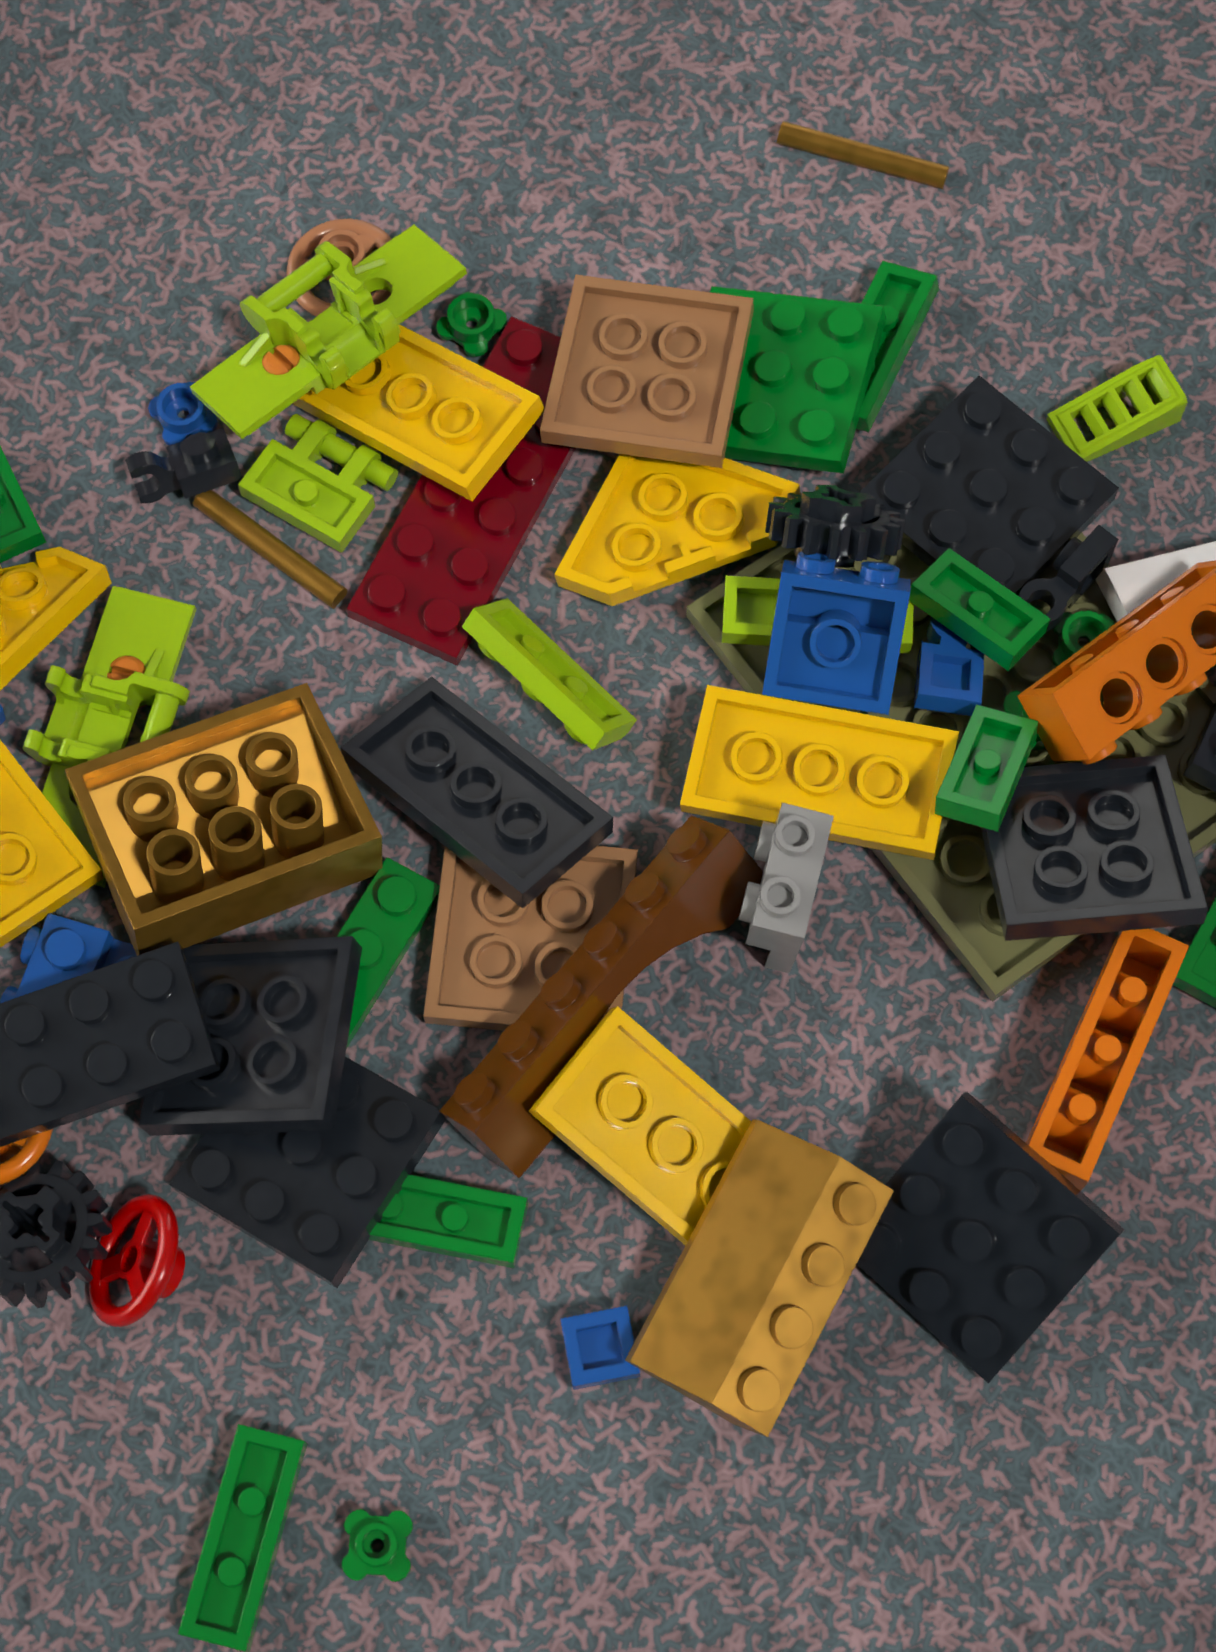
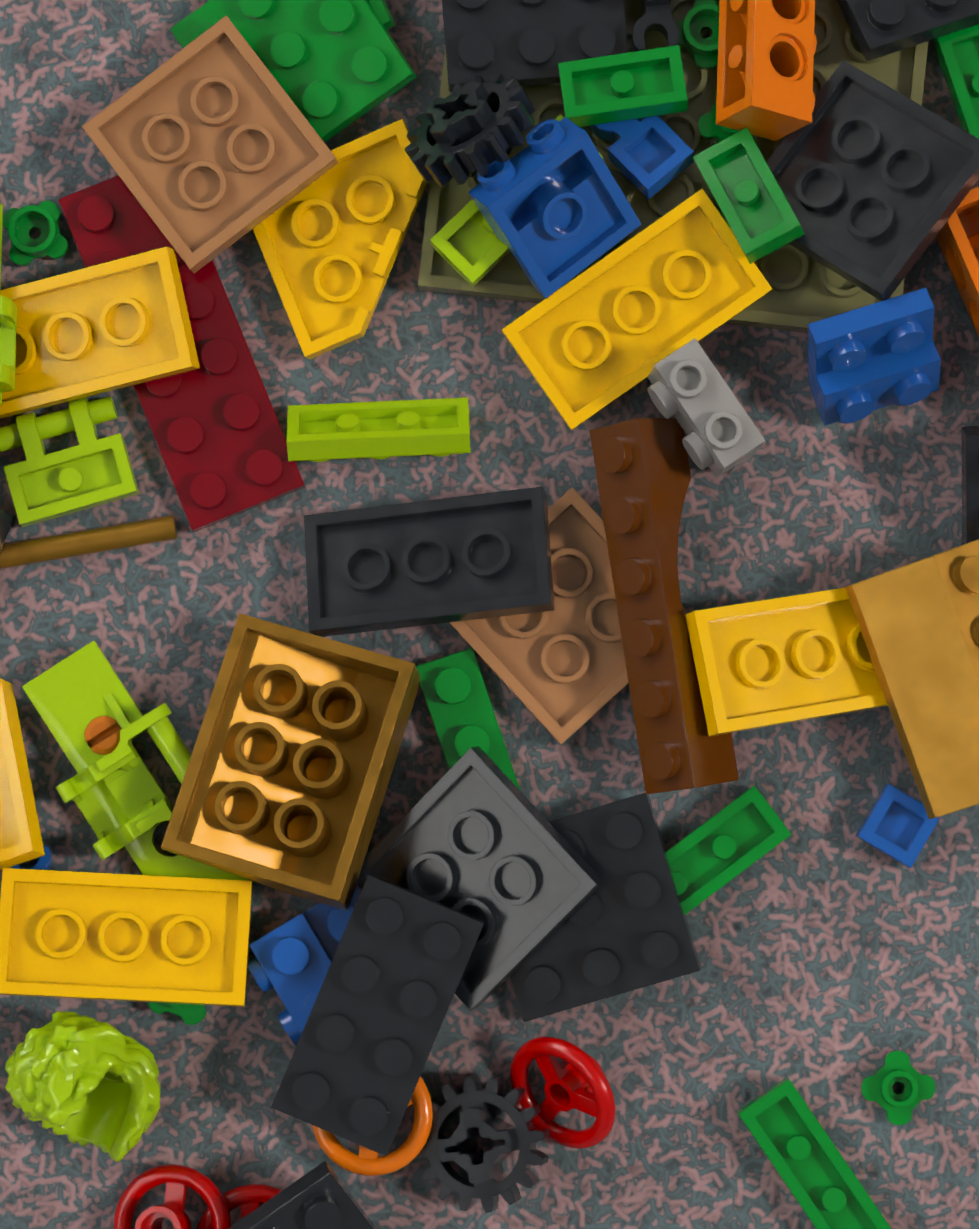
camera: 50 degrees left, 15 degrees up
none -> blue plate [808,288,941,426]

